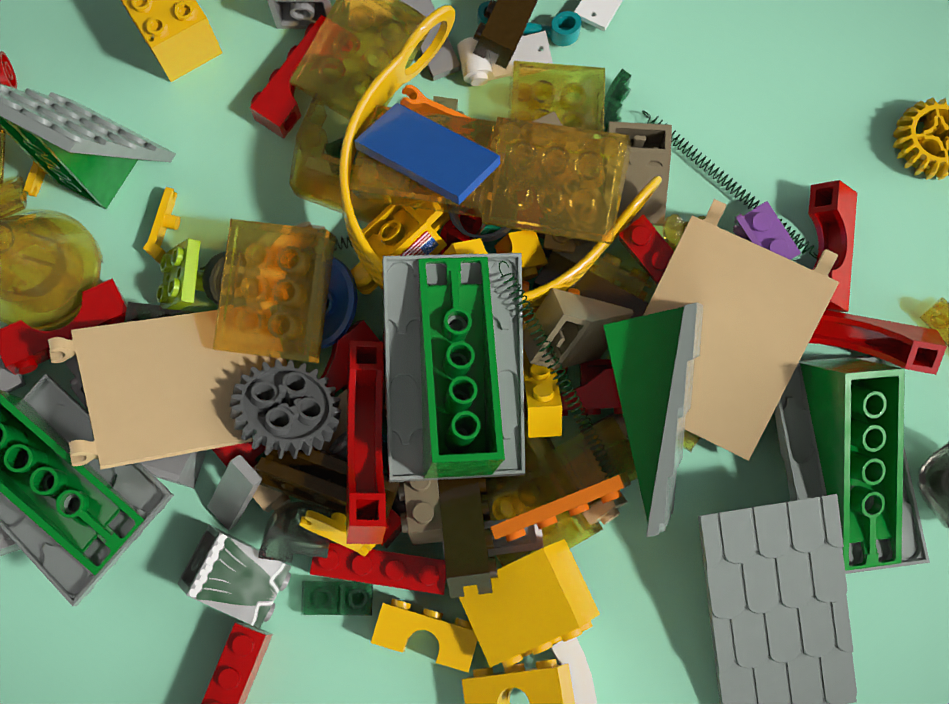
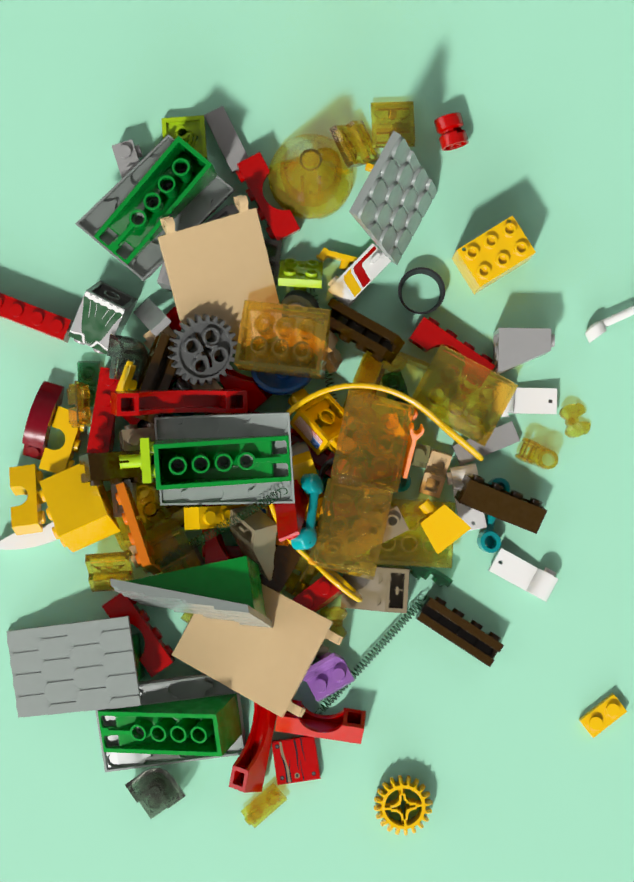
camera: 90 degrees right, 10 degrees up
blue tile [354,103,500,205] -> none
none -> dark red arch [22,381,64,460]
none -> clear yellow hinge [67,381,92,428]
none -> clear yellow slope [85,551,134,592]
none -> red arch [102,593,175,677]
none -> lime plate [119,438,156,484]
none -> red tile [271,736,321,785]
none -> red slope [275,479,309,542]
none -> teal piece [291,473,324,550]
none -> dark brown brick [318,298,405,364]
none -> white door [328,243,391,307]
none -> black tyre [398,267,445,314]
none -> dark brown brick [415,596,504,667]
none -> yellow torso [418,498,471,554]
none -> tan slope [419,449,452,498]

